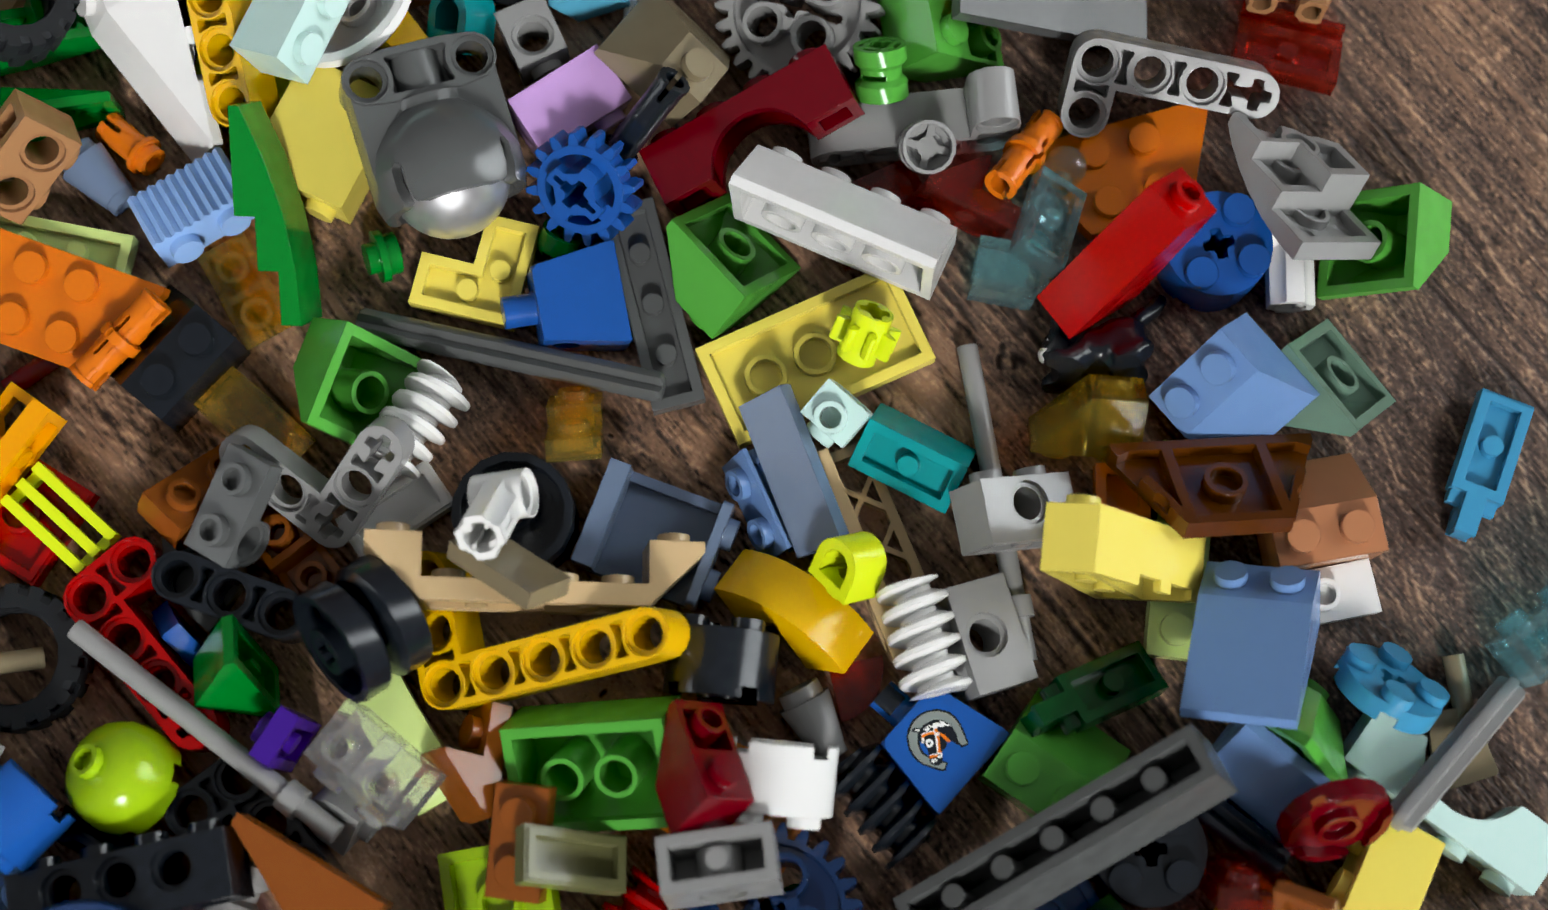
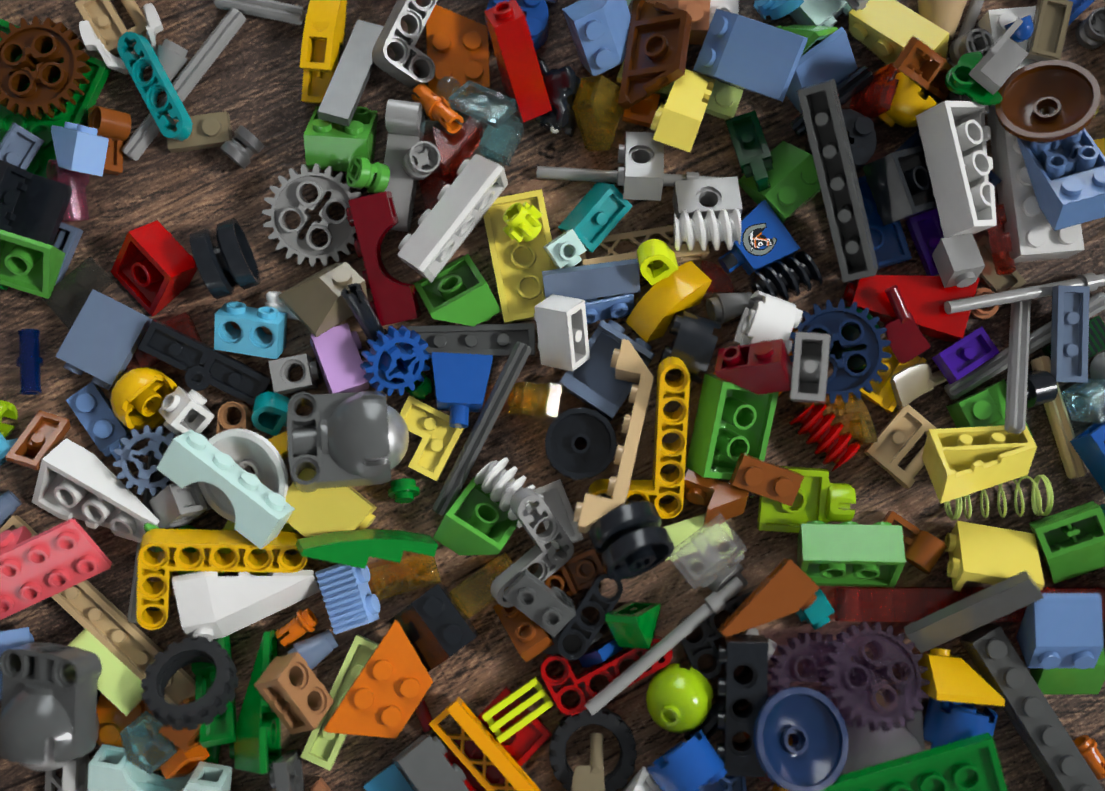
camera: 75 degrees left, 5 degrees up
orange pin [69,288,172,391] -> none
dark purple plate [248,705,322,772] -> none
dark tan tile [446,538,571,611] -> none
white piece [454,468,539,560] -> none
olive tile [514,823,627,896] -> none
dark red tile [1276,777,1395,862] -> none
none -> white brick [534,294,590,372]

